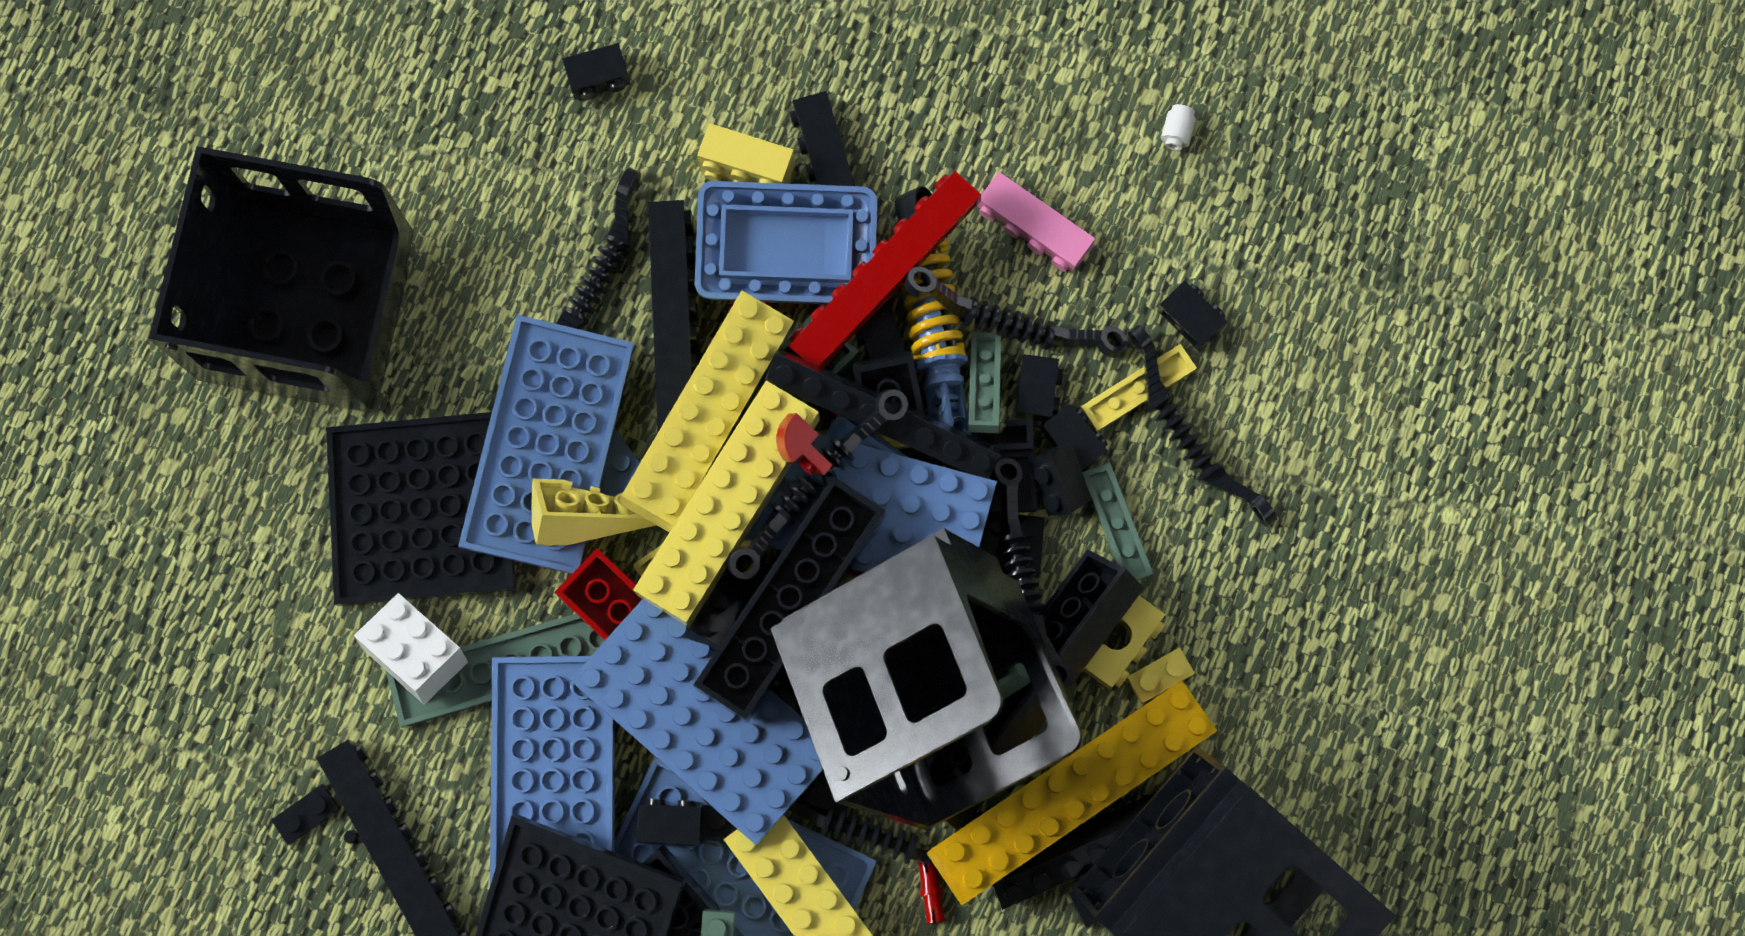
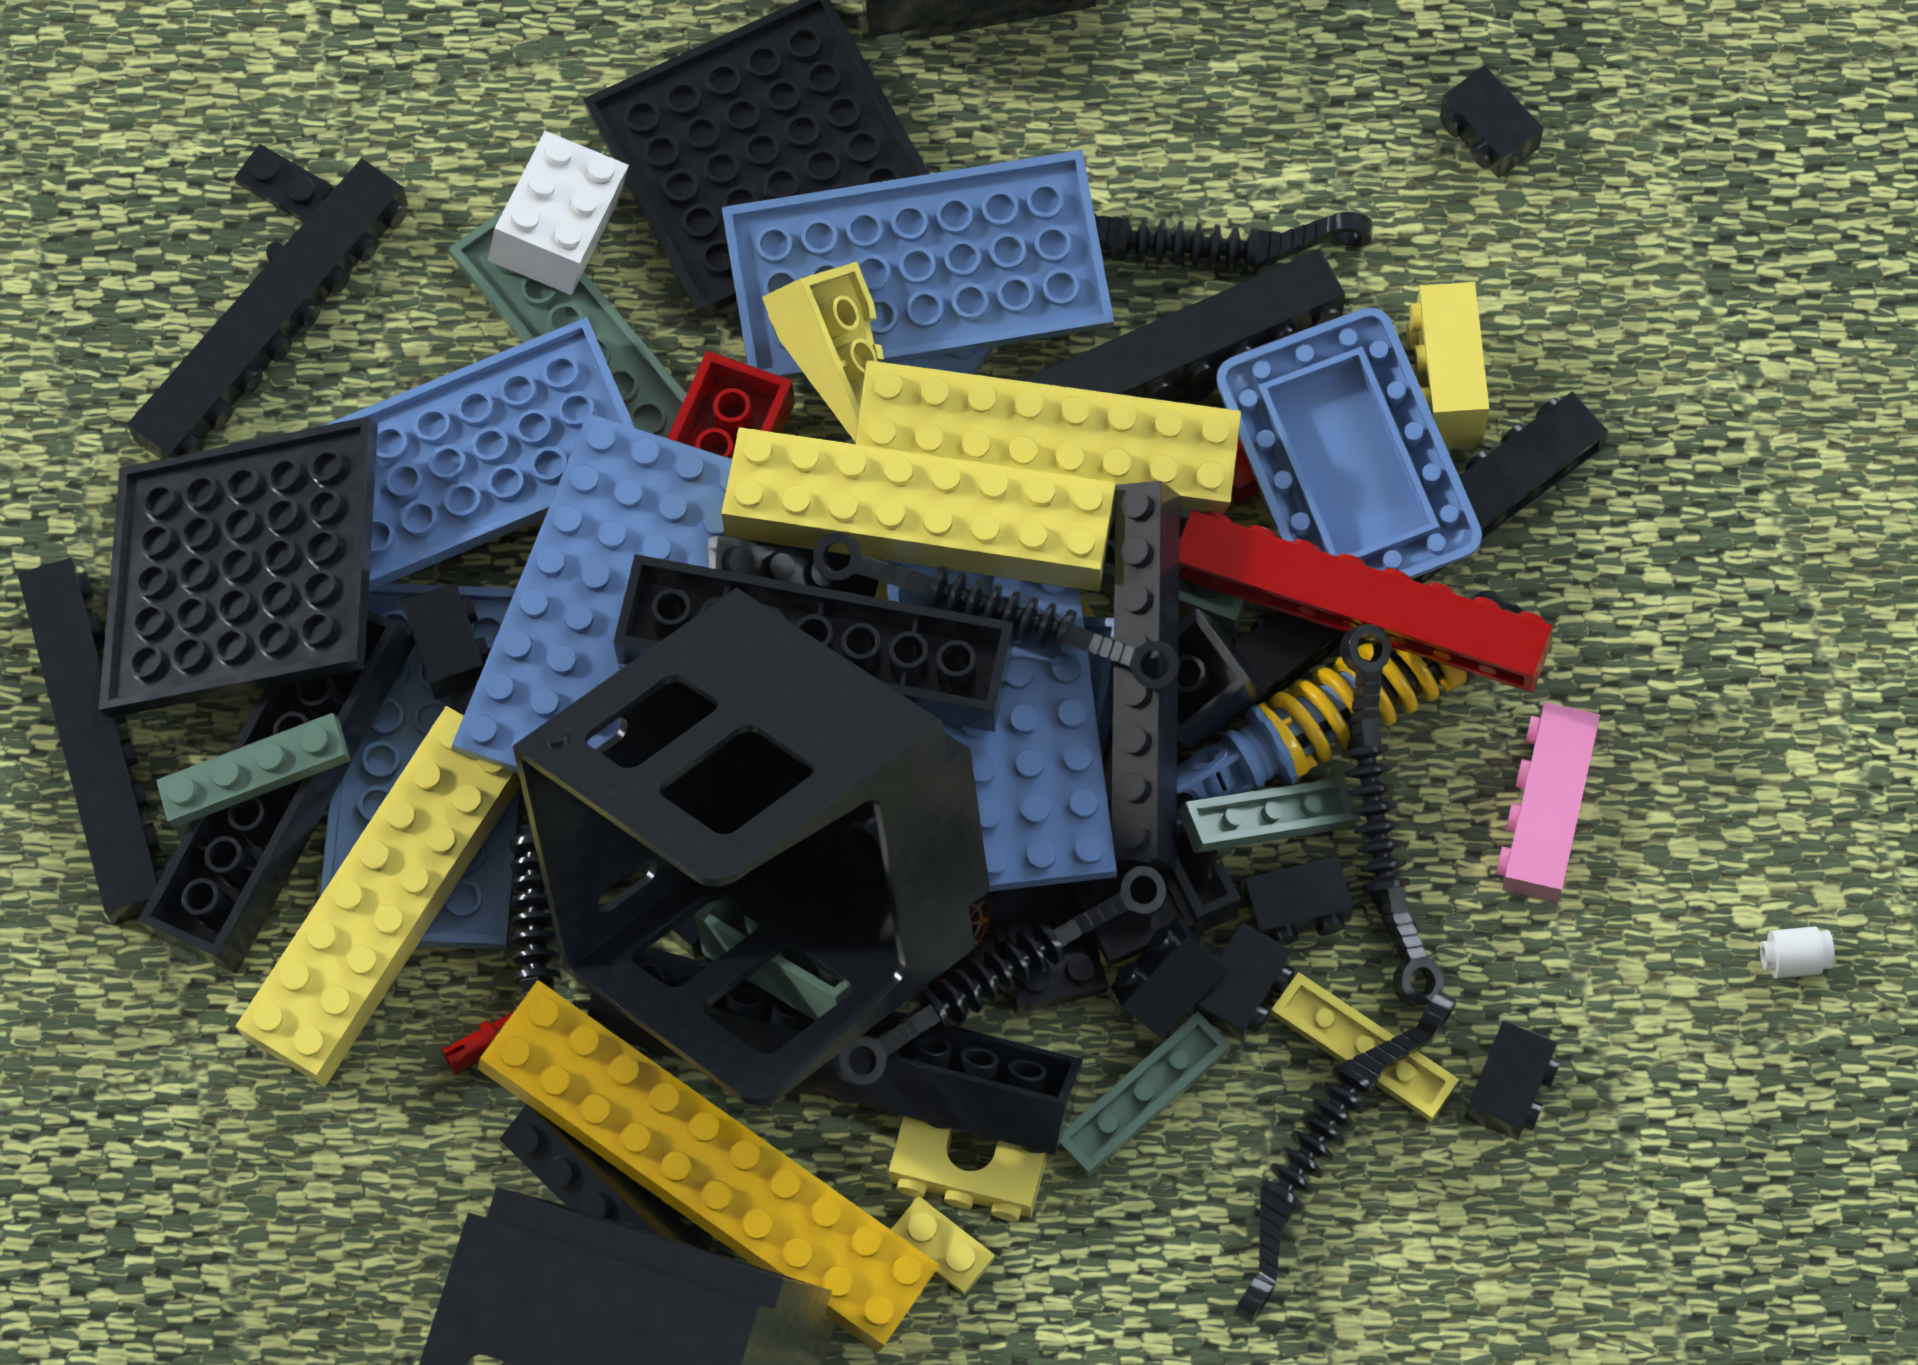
camera: 70 degrees right, 10 degrees down
red brick [776,413,833,475] -> none

